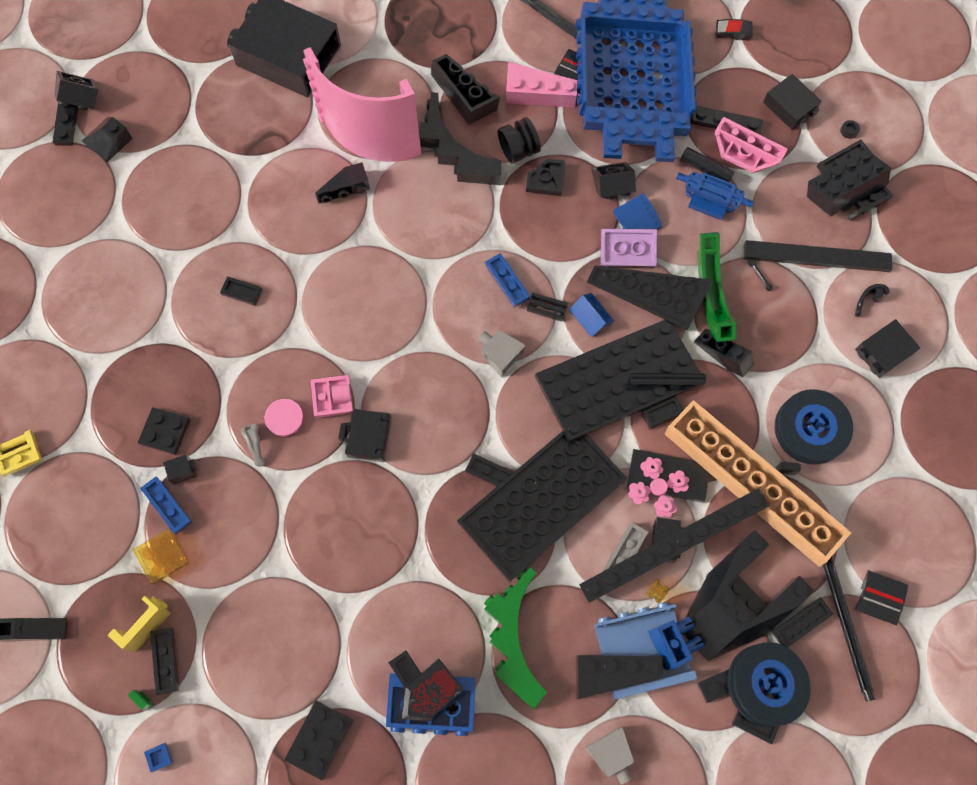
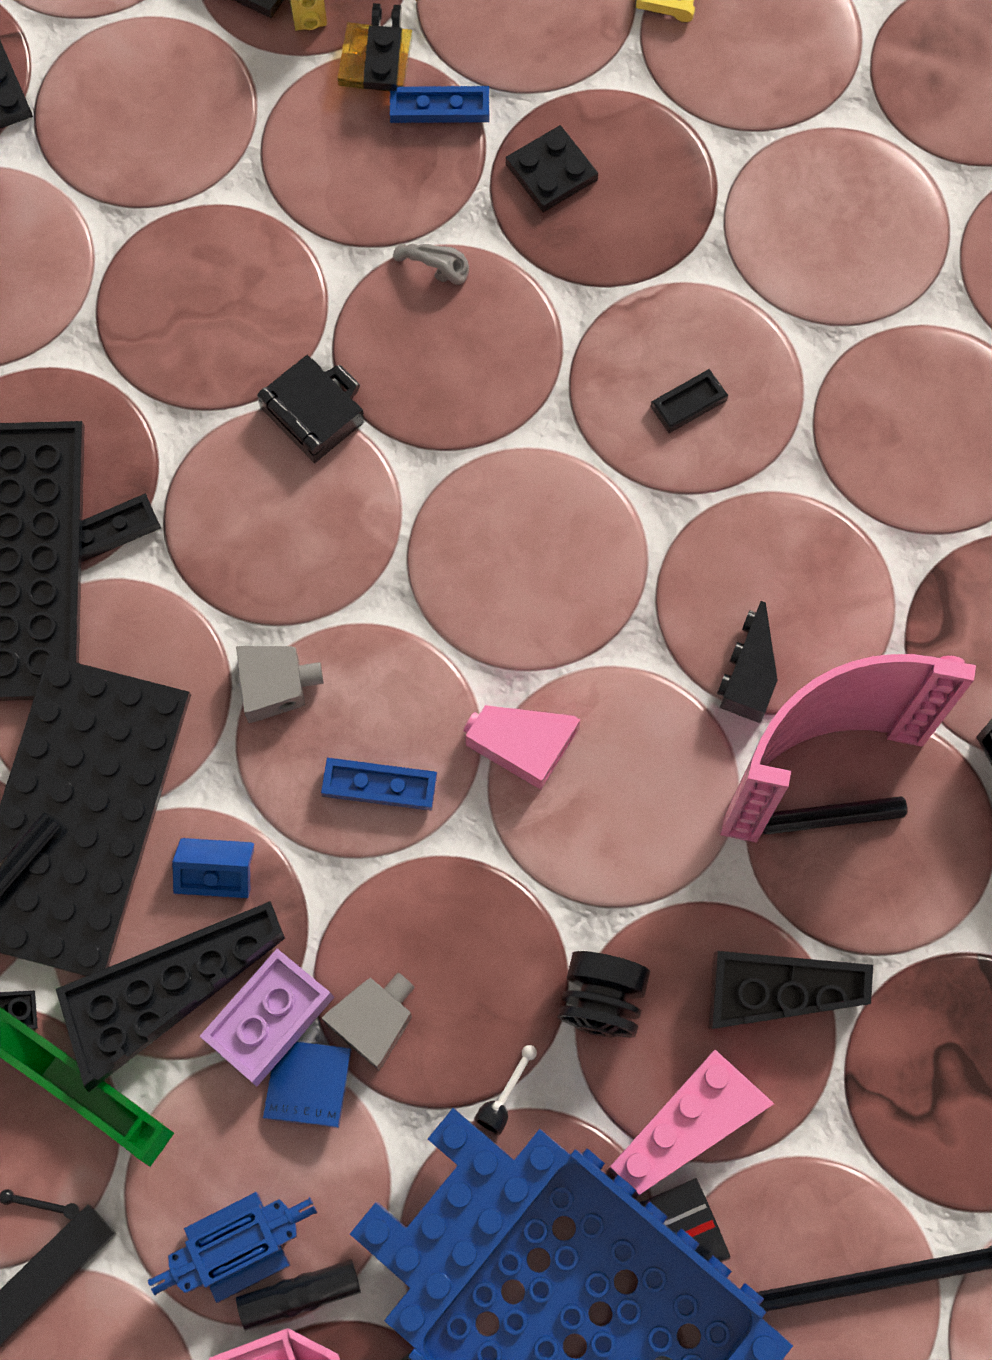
camera: 130 degrees right, 0 degrees up
black brick [163,454,197,485] -> none
bright pink tile [264,399,304,437] -> none
bright pink plate [311,375,353,418] -> none
black arch [419,92,502,185] -> none
black plate [526,159,565,196] -> none
black tile [527,292,568,322] -> none
black slope [591,162,636,199] -> none
none -> light grey torso [322,973,415,1071]
none -> black hinge [363,3,402,91]
none -> bright pink slope [463,705,580,790]
none -> hinge [474,1045,537,1135]

